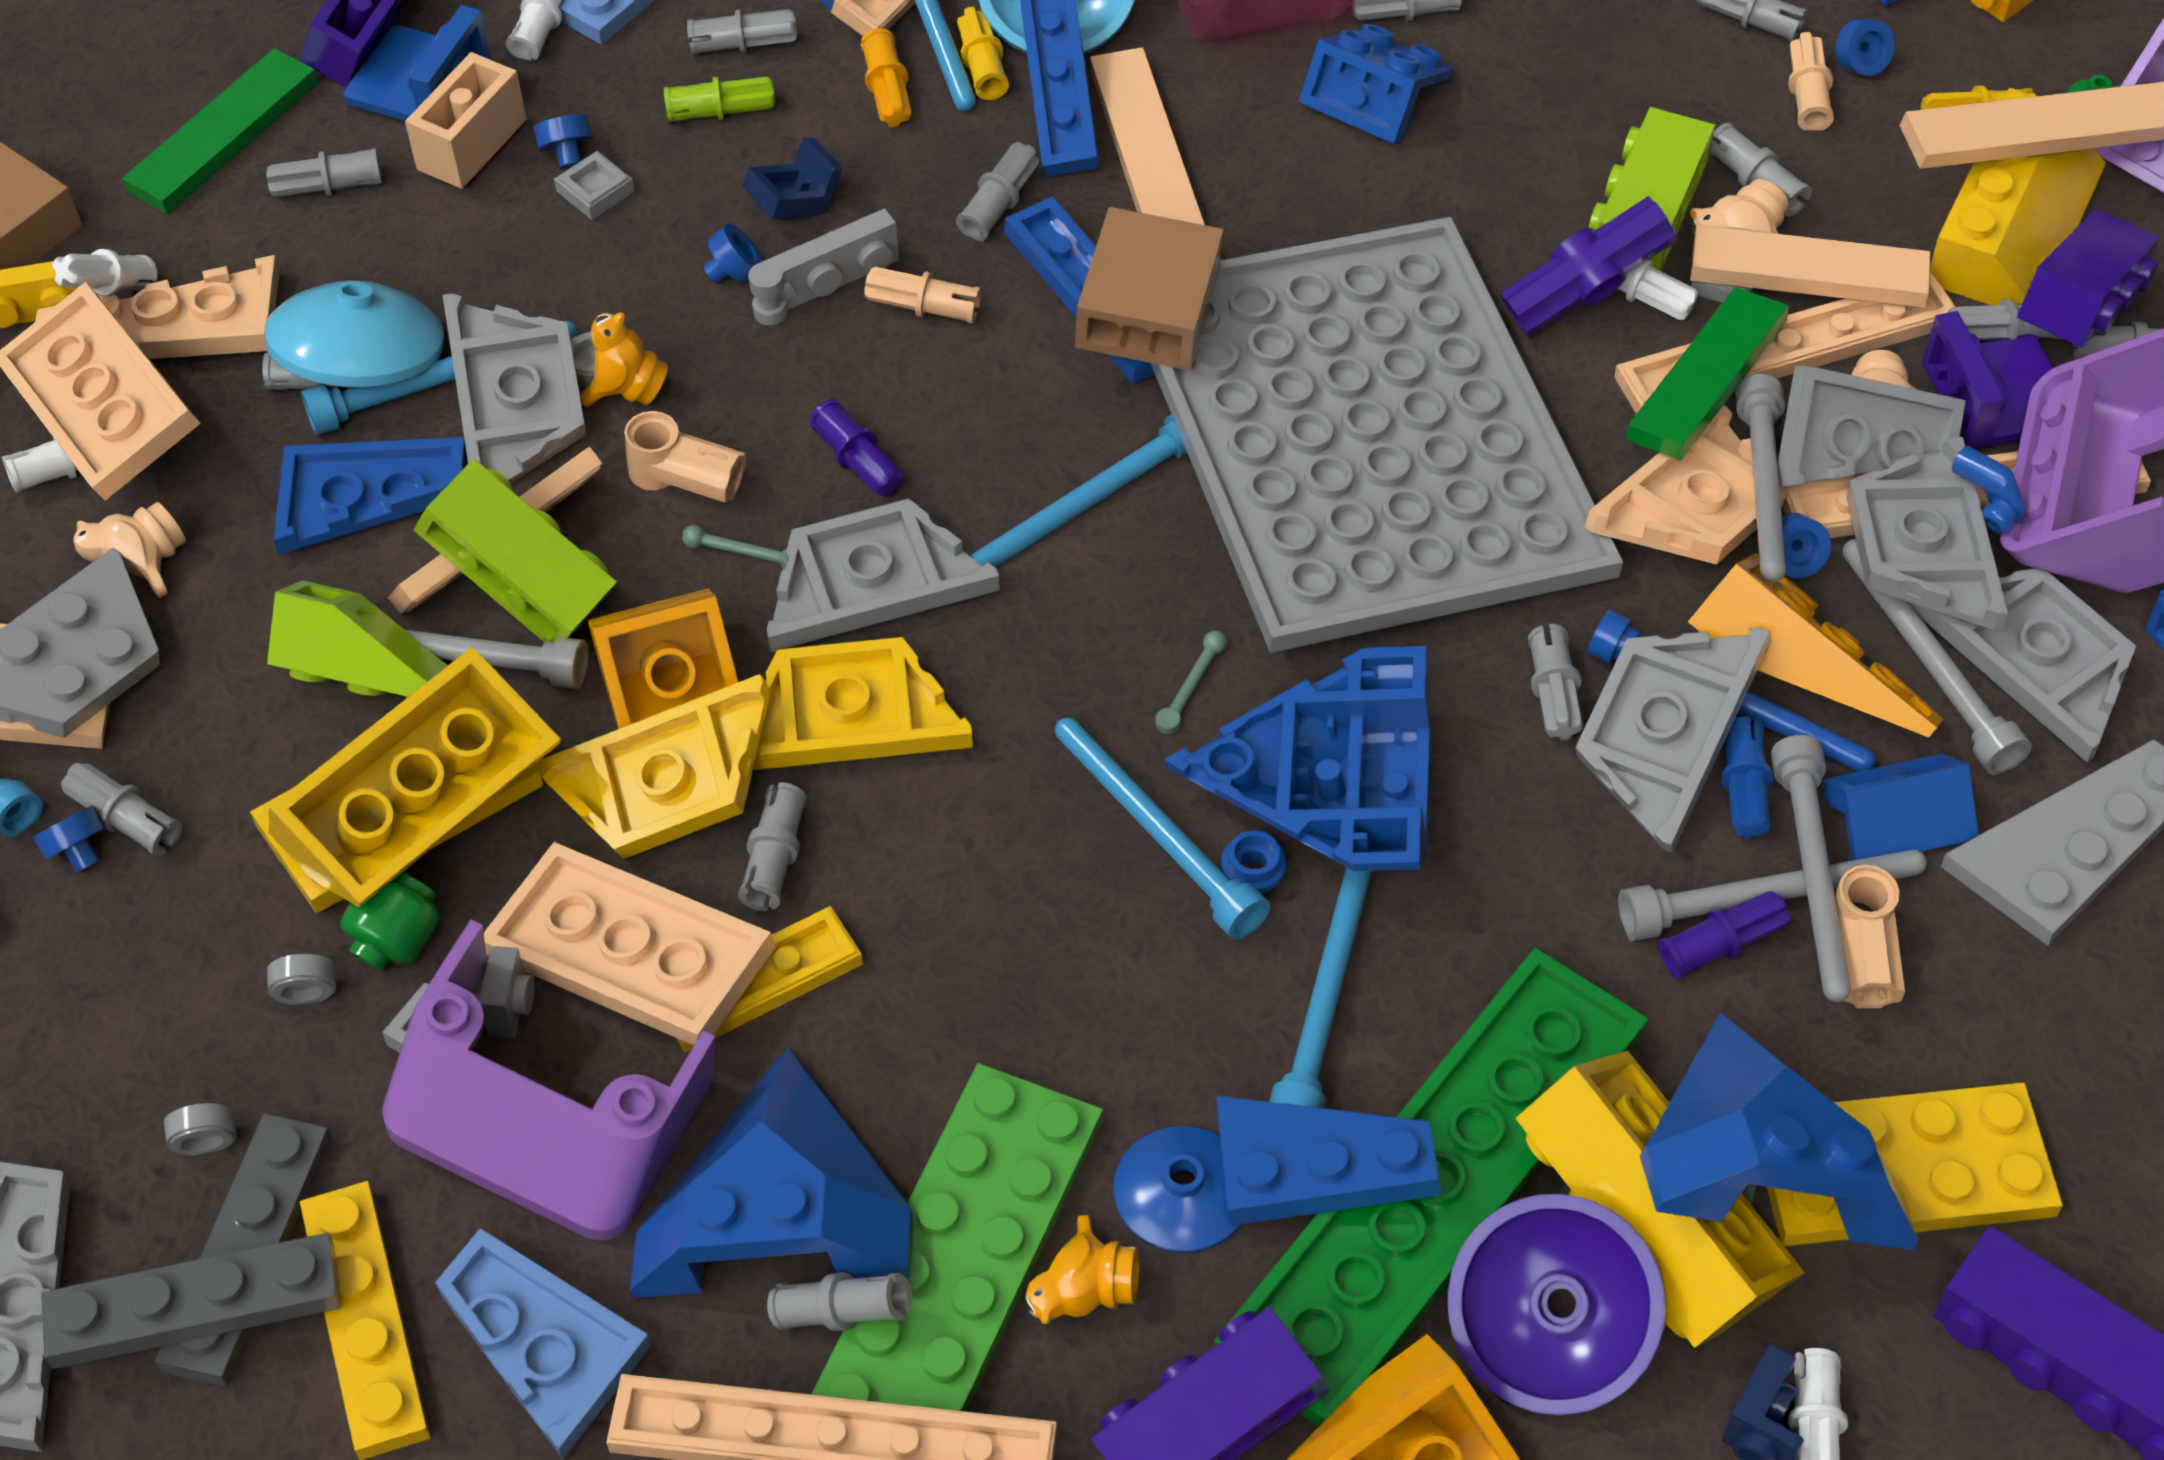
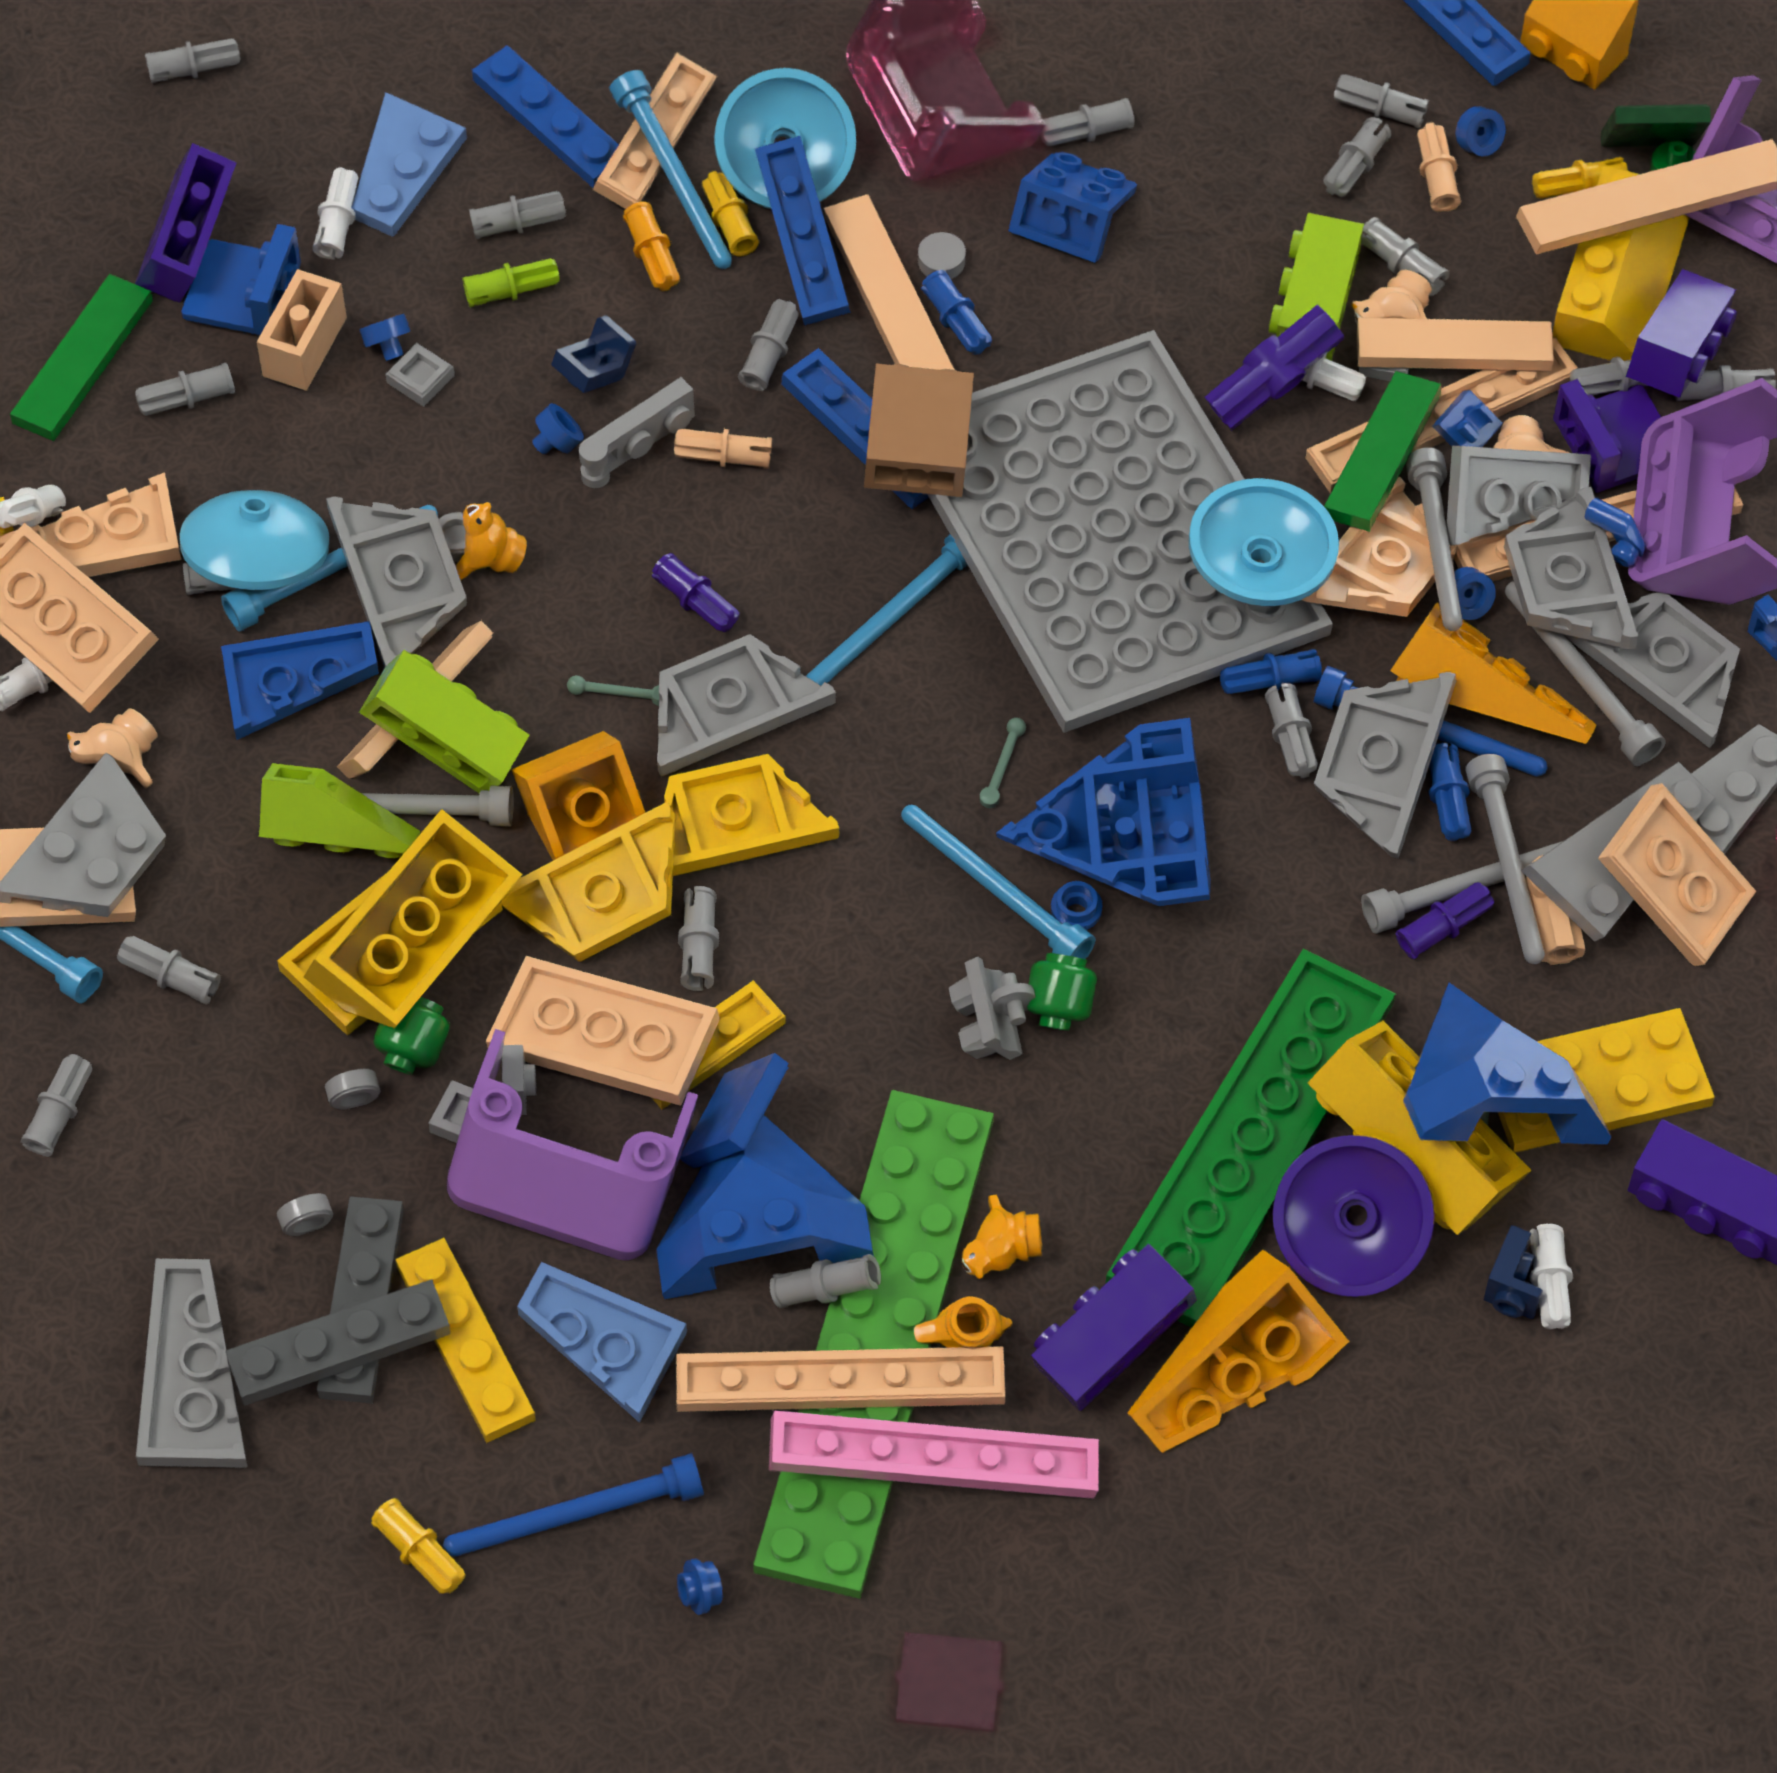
camera: 10 degrees left, 5 degrees up
blue tile [32,805,104,873] -> none
light nougat piece [624,411,747,503] -> none
blue dish [1114,1126,1241,1253] -> none
blue wing [1216,1096,1441,1226] -> none
dark azure piece [1269,867,1372,1109] -> none
blue panel [1821,753,1978,860] -> none
none -> blue tile [679,1053,789,1168]
none -> light orange animal [914,1297,1012,1348]
none -> light grey tile [918,232,966,279]
none -> blue axle [921,270,992,355]
none -> light grey hips [948,956,1036,1060]
none -> green head [1027,953,1097,1031]
none -> medium azure dish [1188,478,1339,606]
none -> blue axle [1220,649,1322,694]
none -> light grey axle [1323,117,1391,197]
none -> blue tile [1432,390,1503,447]
none -> light grey wing [1521,762,1715,942]
none -> light nougat tile [1598,783,1756,966]
none -> dark green tile [1601,104,1711,147]

